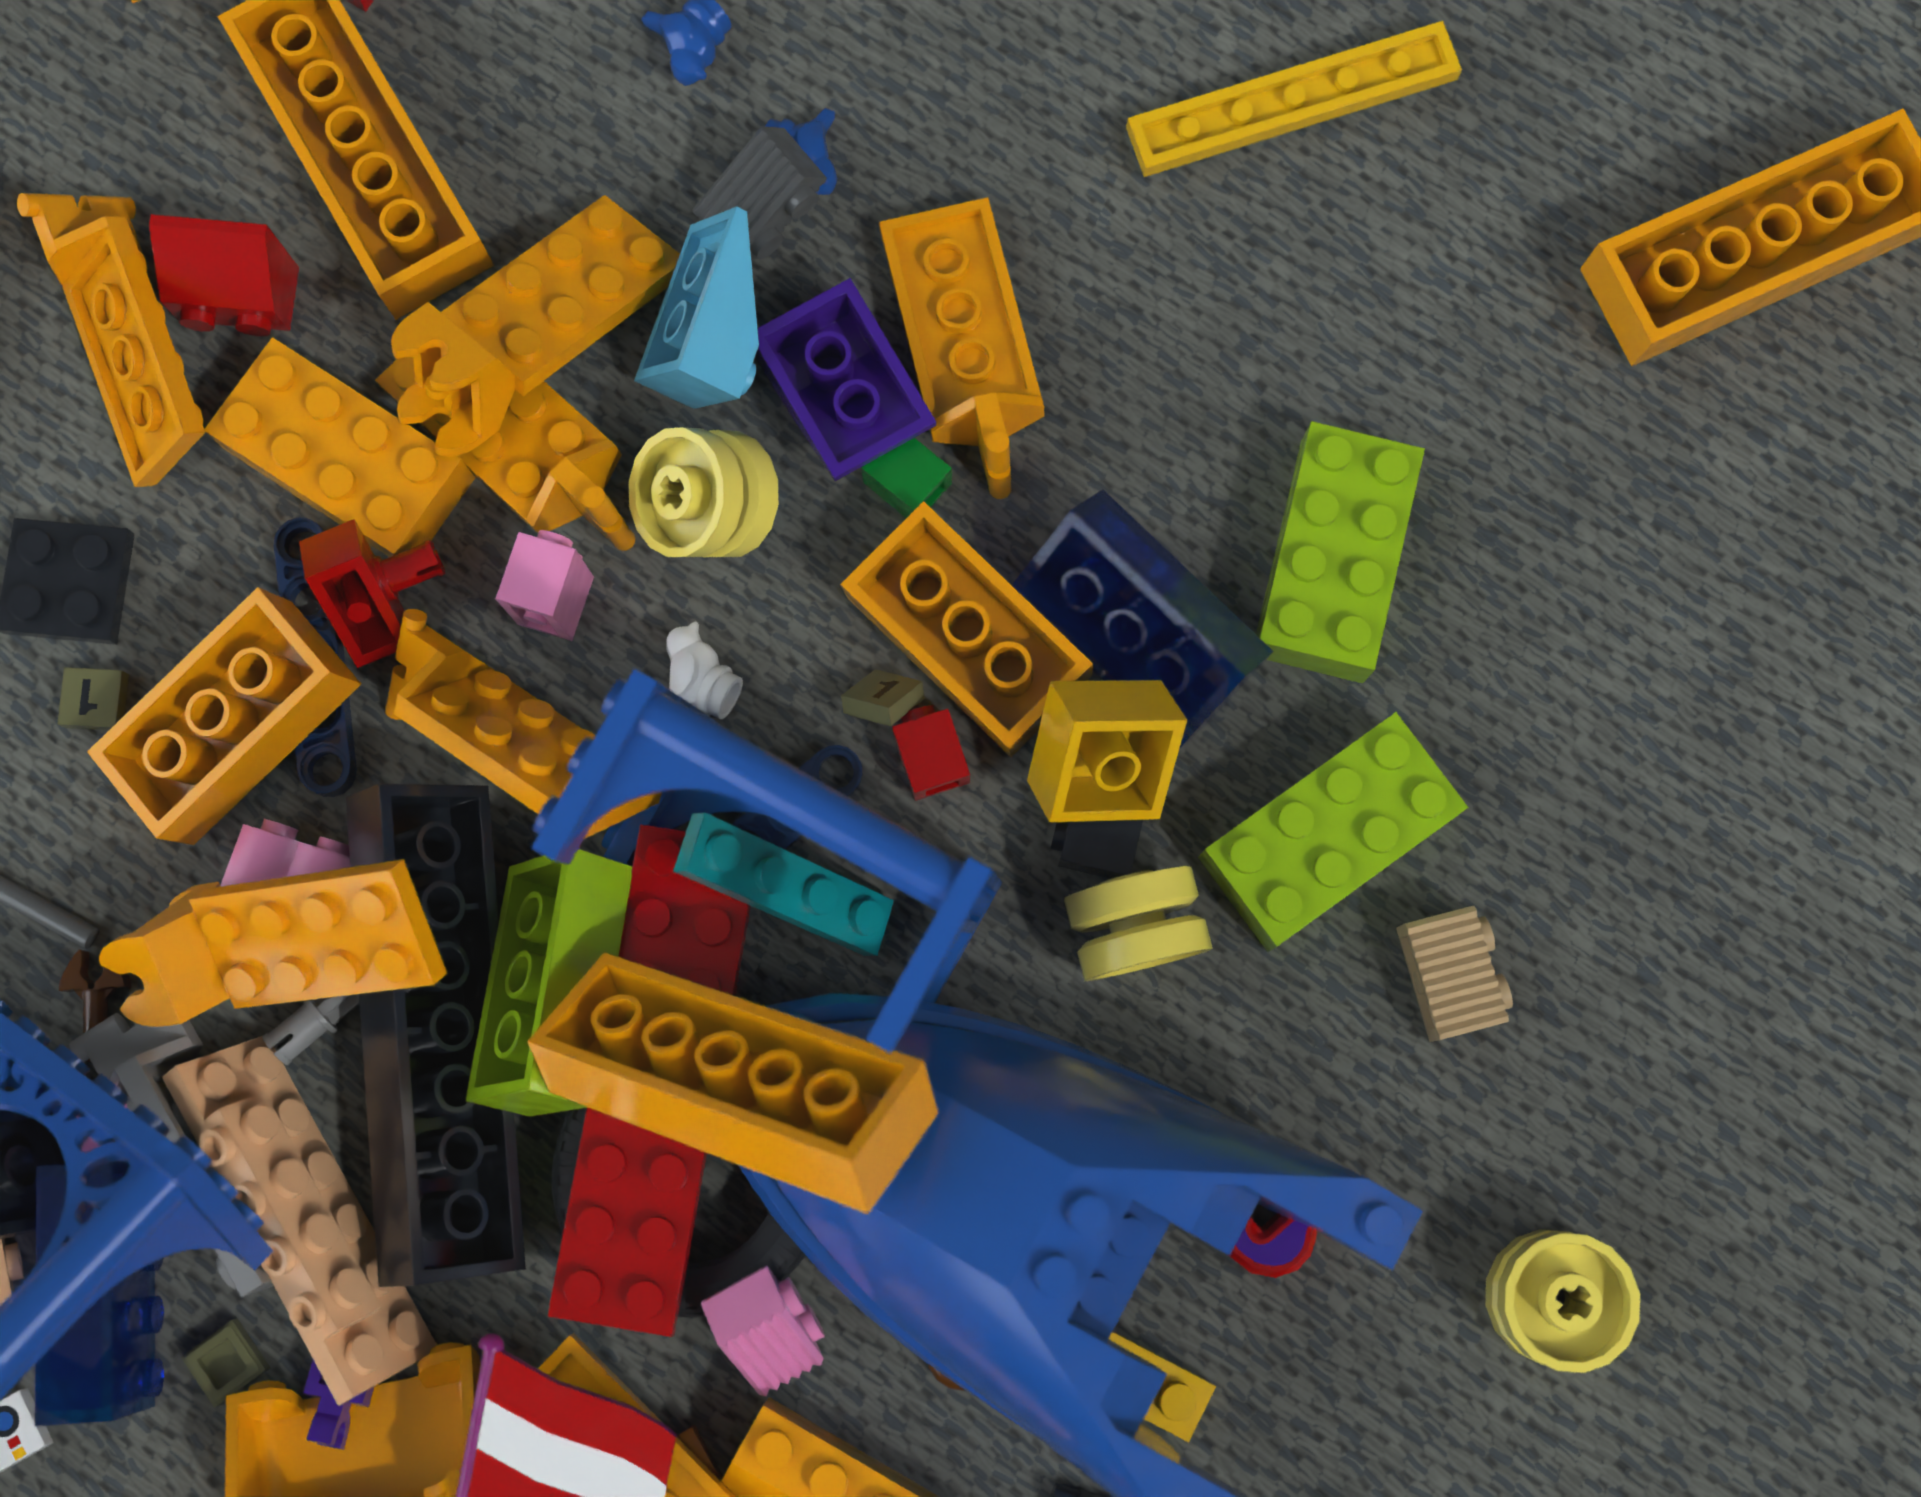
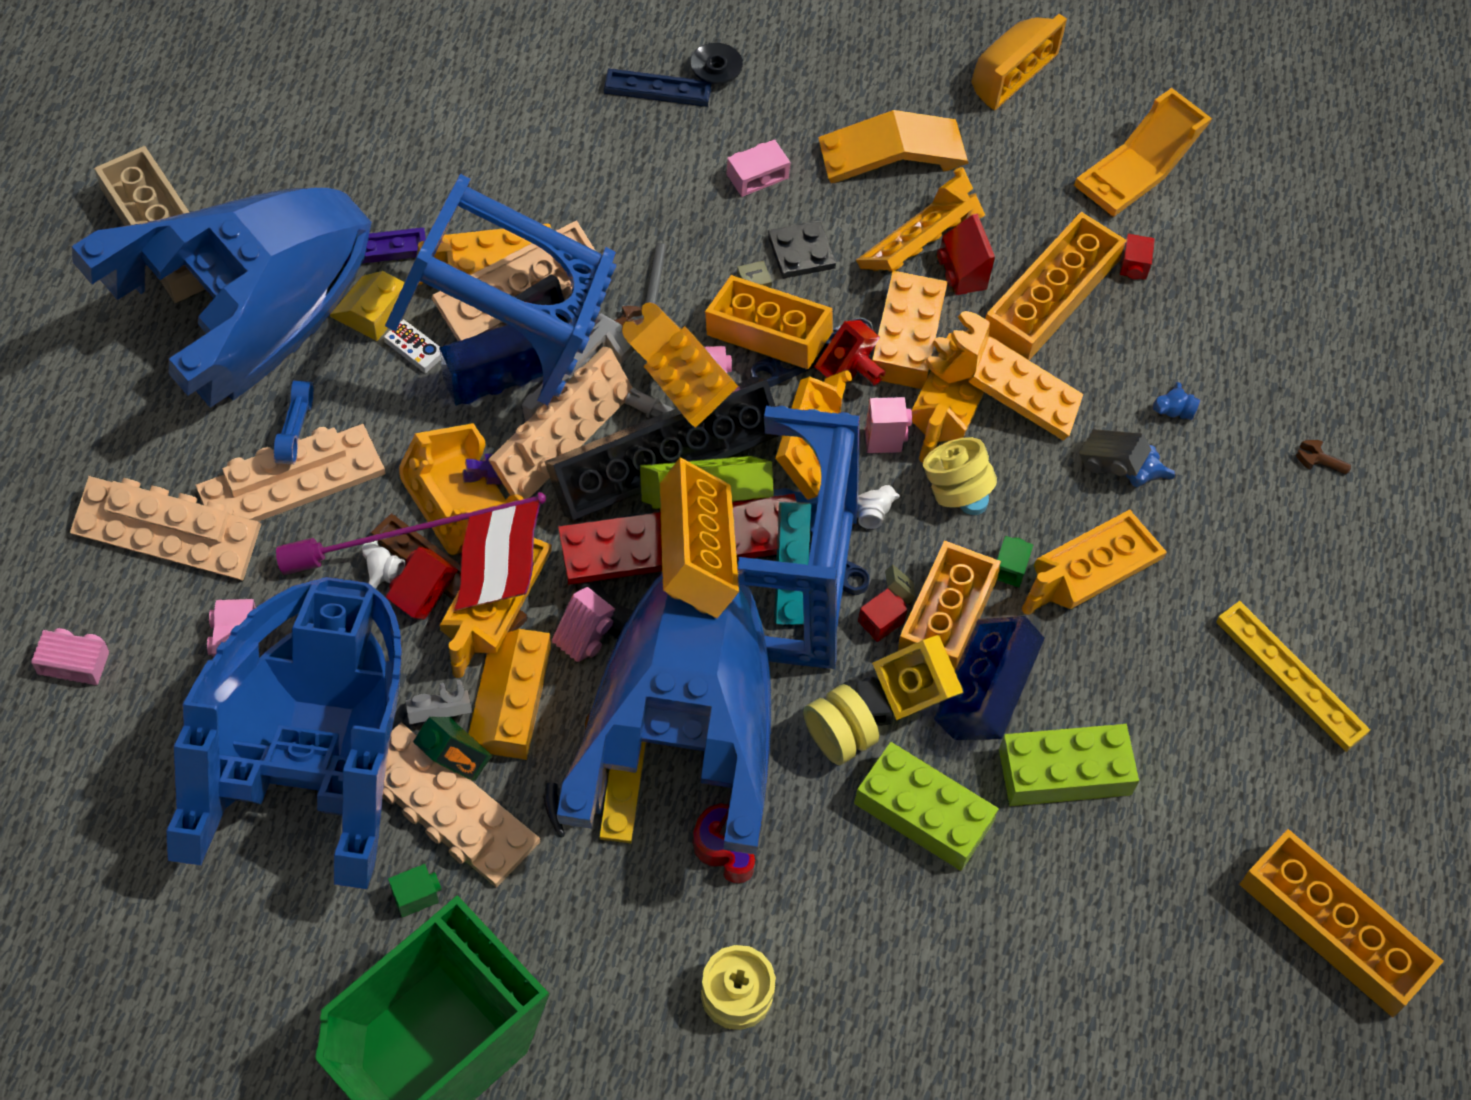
camera: 65 degrees right, 20 degrees down
olive tile [181,1319,271,1408] -> none
medium azure slope [634,206,759,409] -> none
dark purple slope [755,278,937,481] -> none
tan brick [1396,905,1513,1042] -> none

